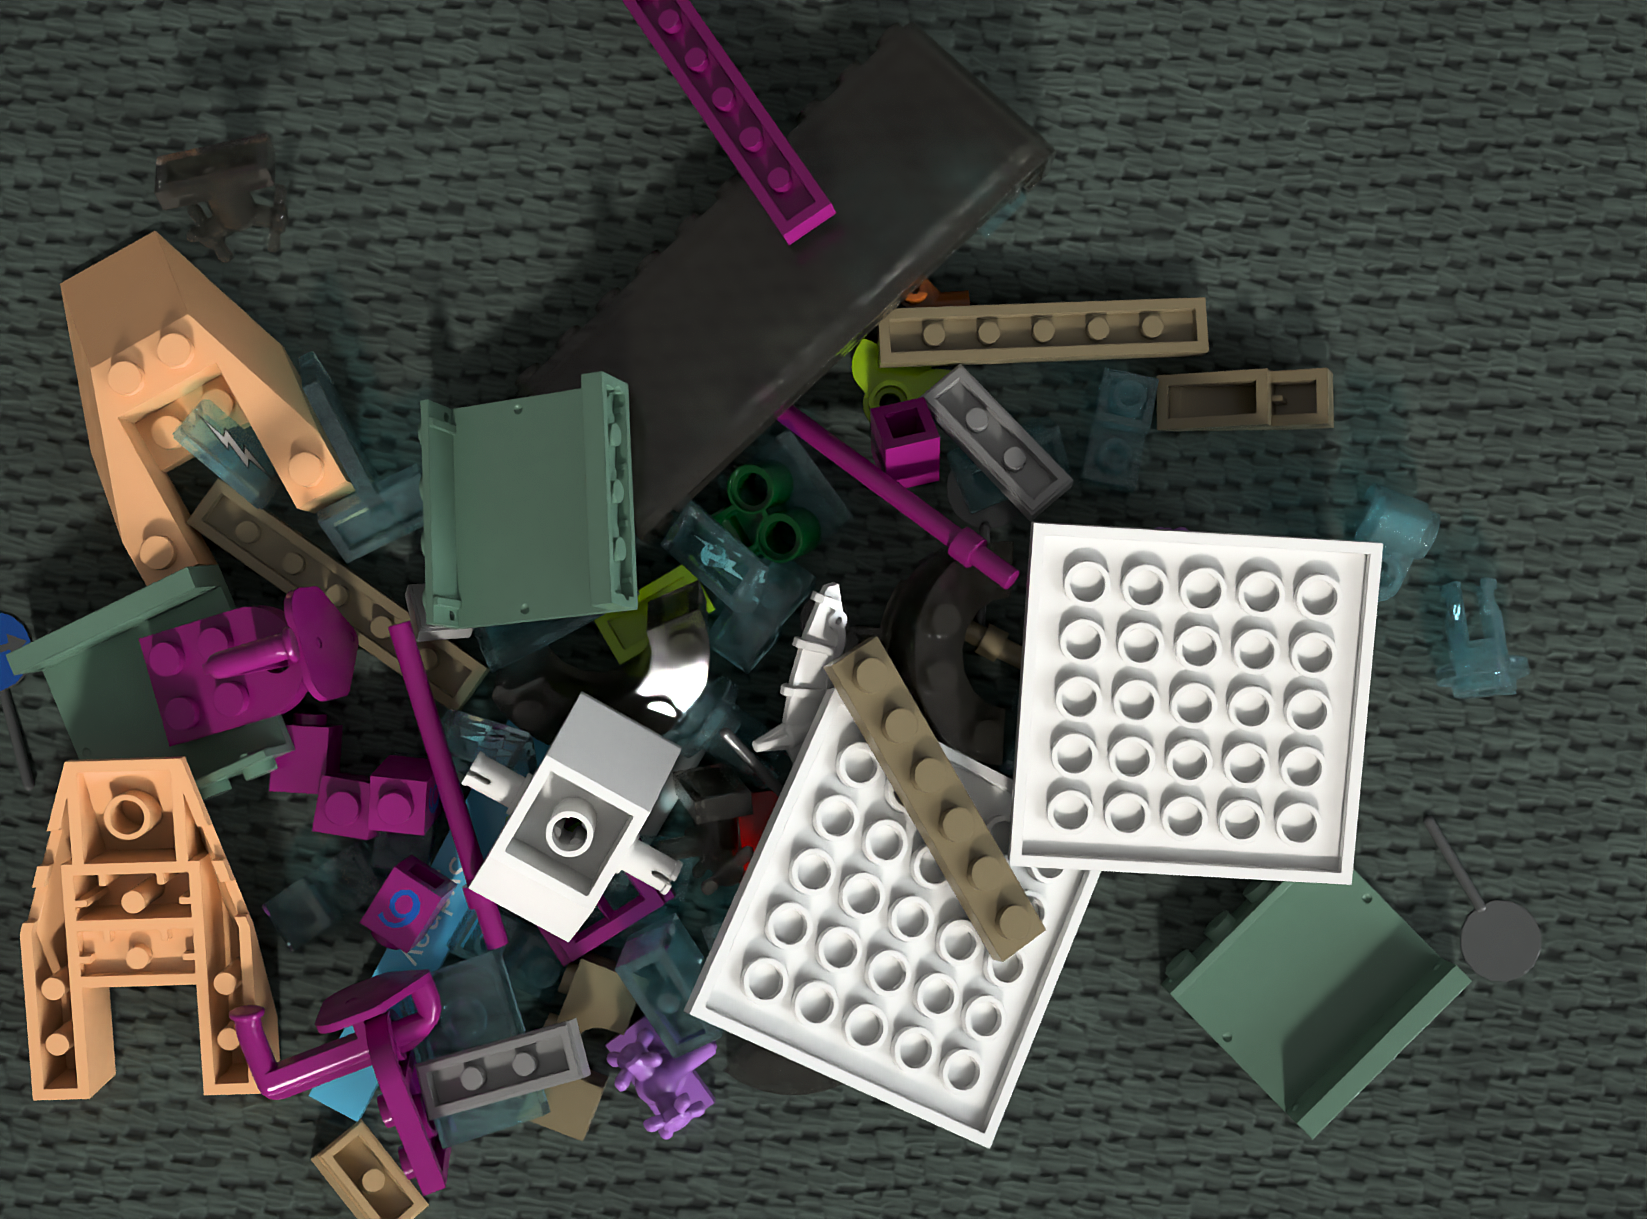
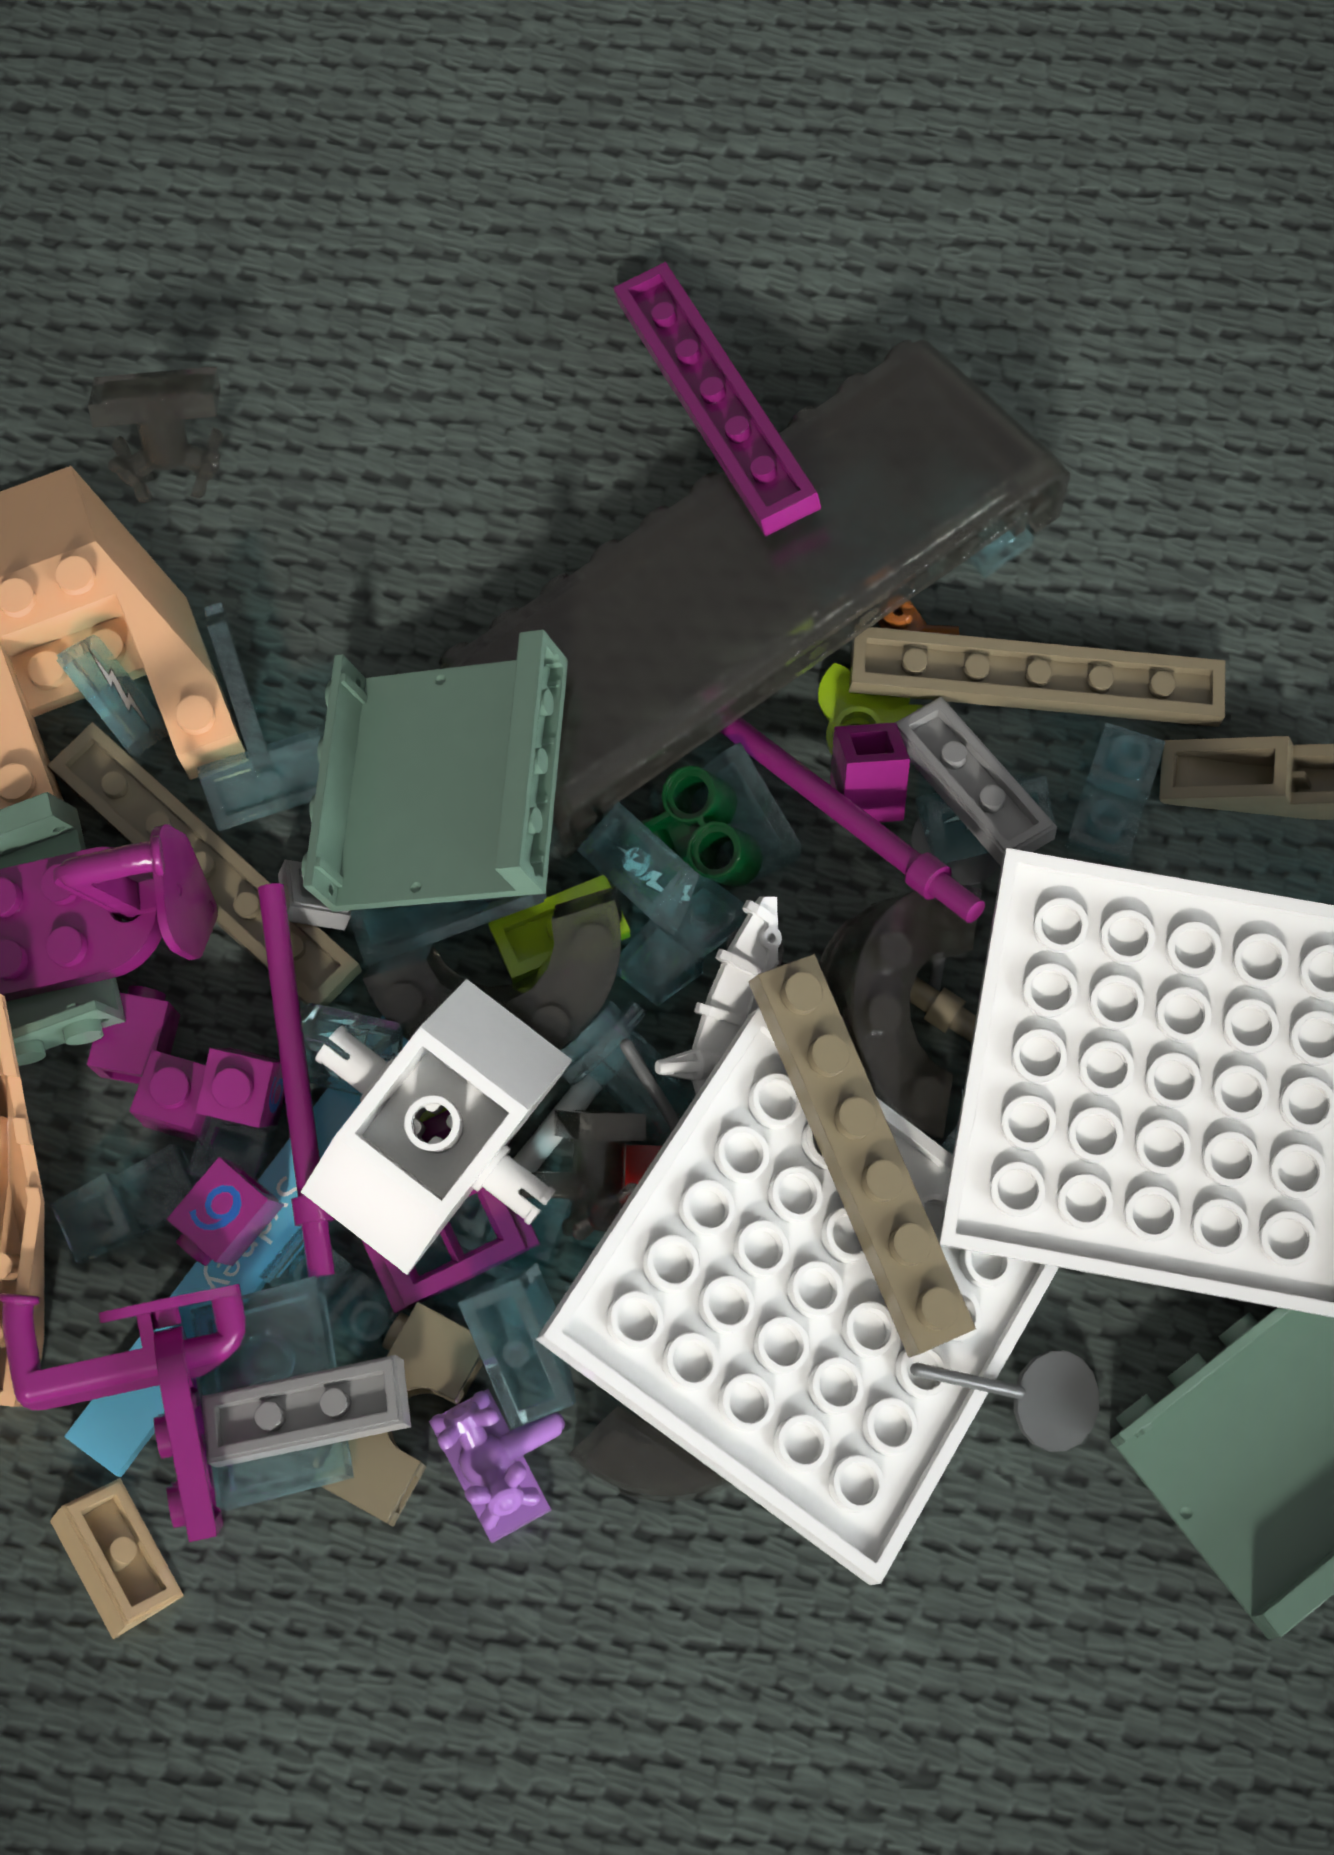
camera: 10 degrees right, 15 degrees down
none -> dark grey piece [910,1351,1099,1452]

